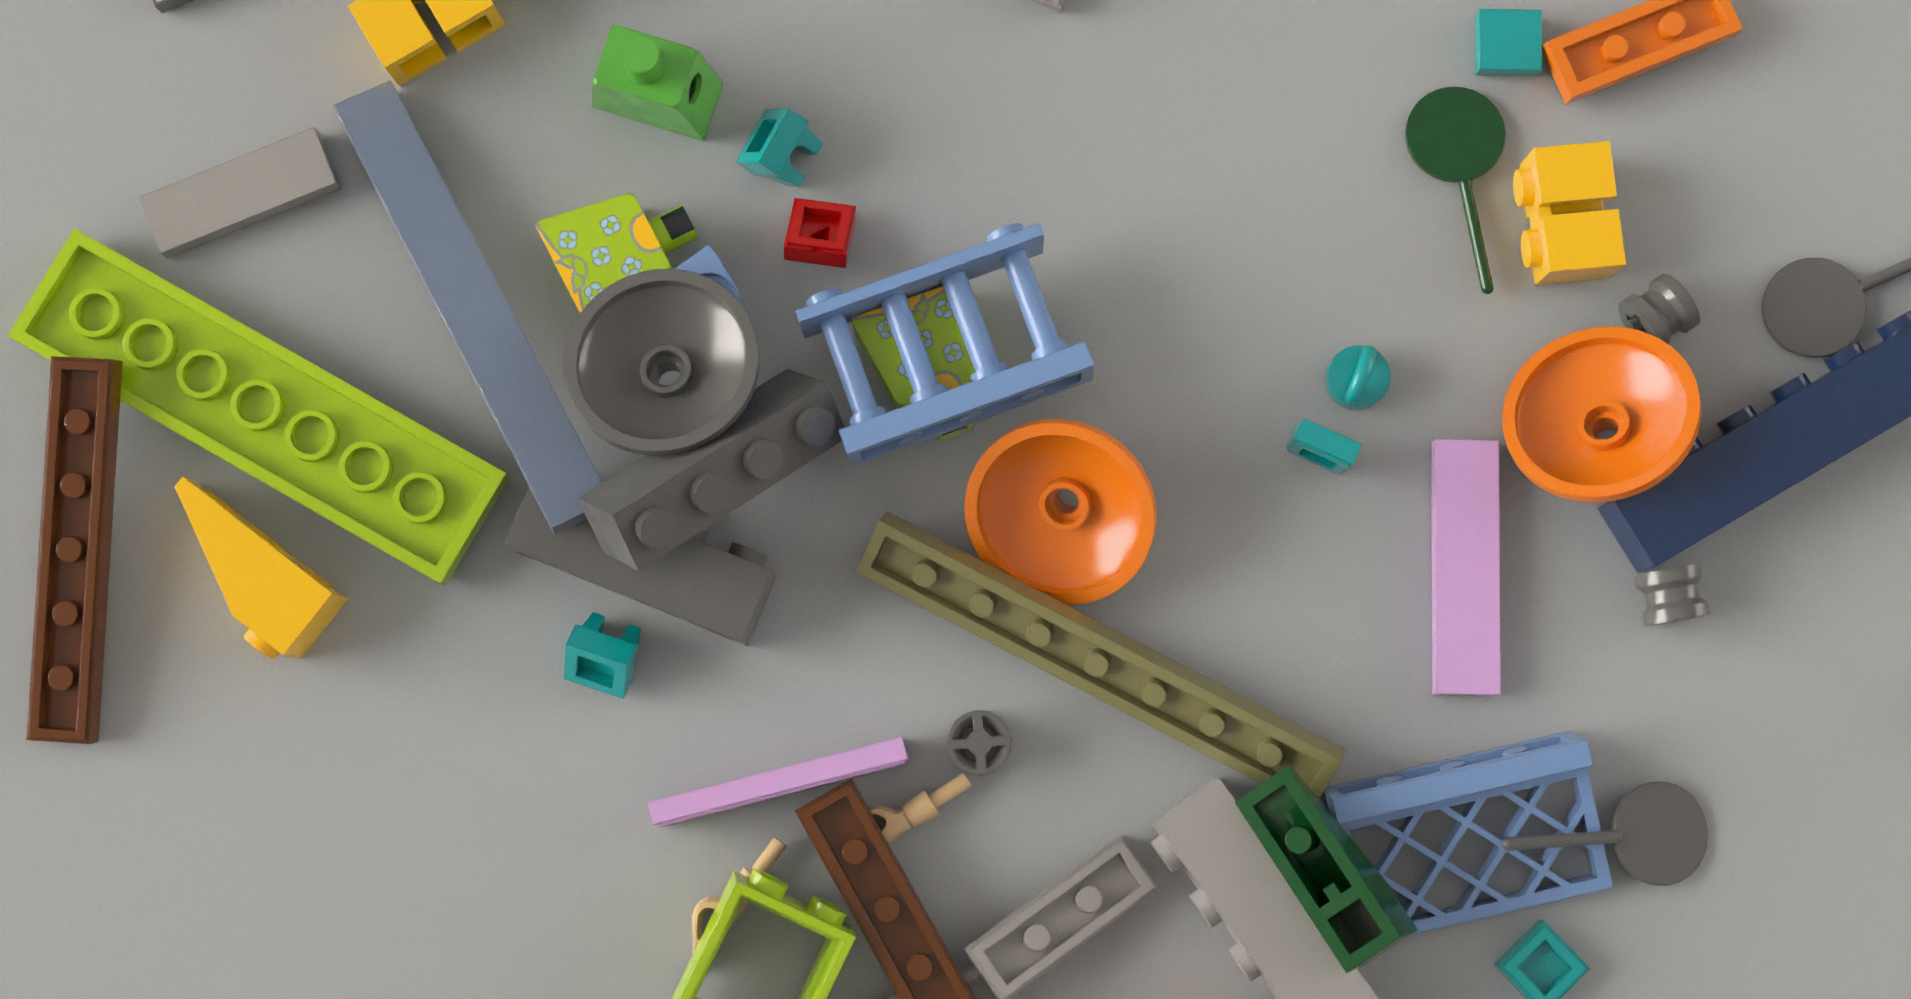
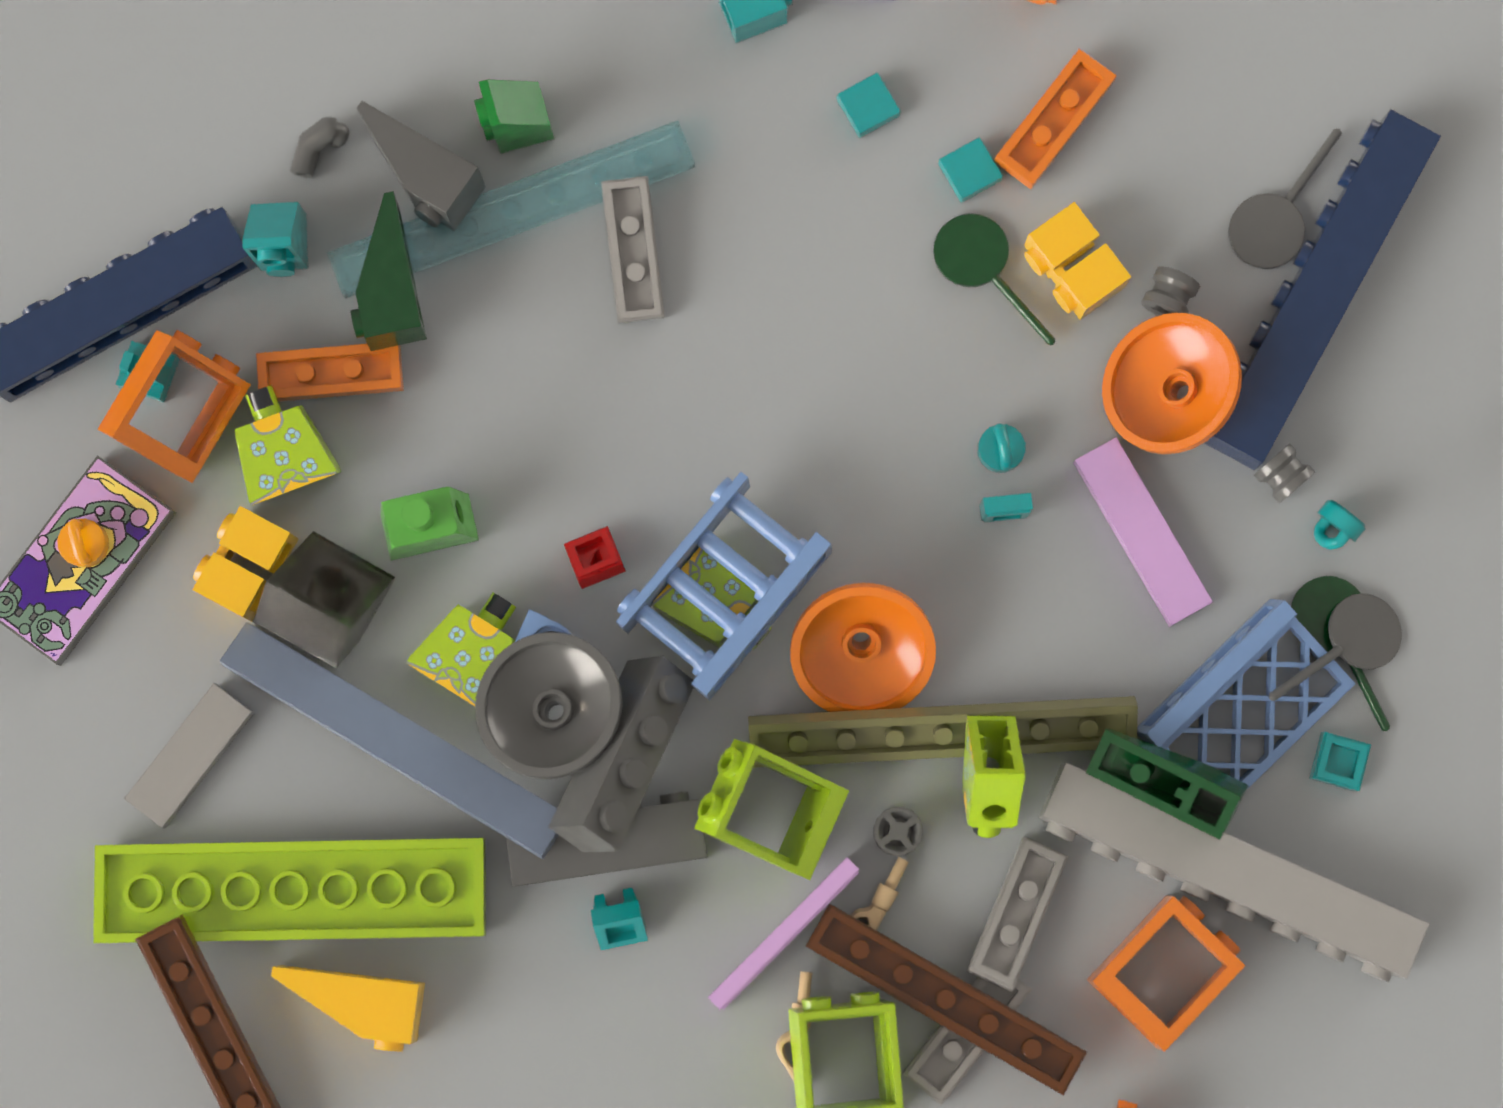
camera: 30 degrees left, 0 degrees up
teal tile [736,108,823,187] -> none
none -> clear smoke slope [253,531,395,668]
none -> lime window [694,739,849,880]
none -> lime torso [962,716,1025,838]
none -> dark green piece [1291,576,1390,731]
none -> teal tile [1314,499,1366,550]

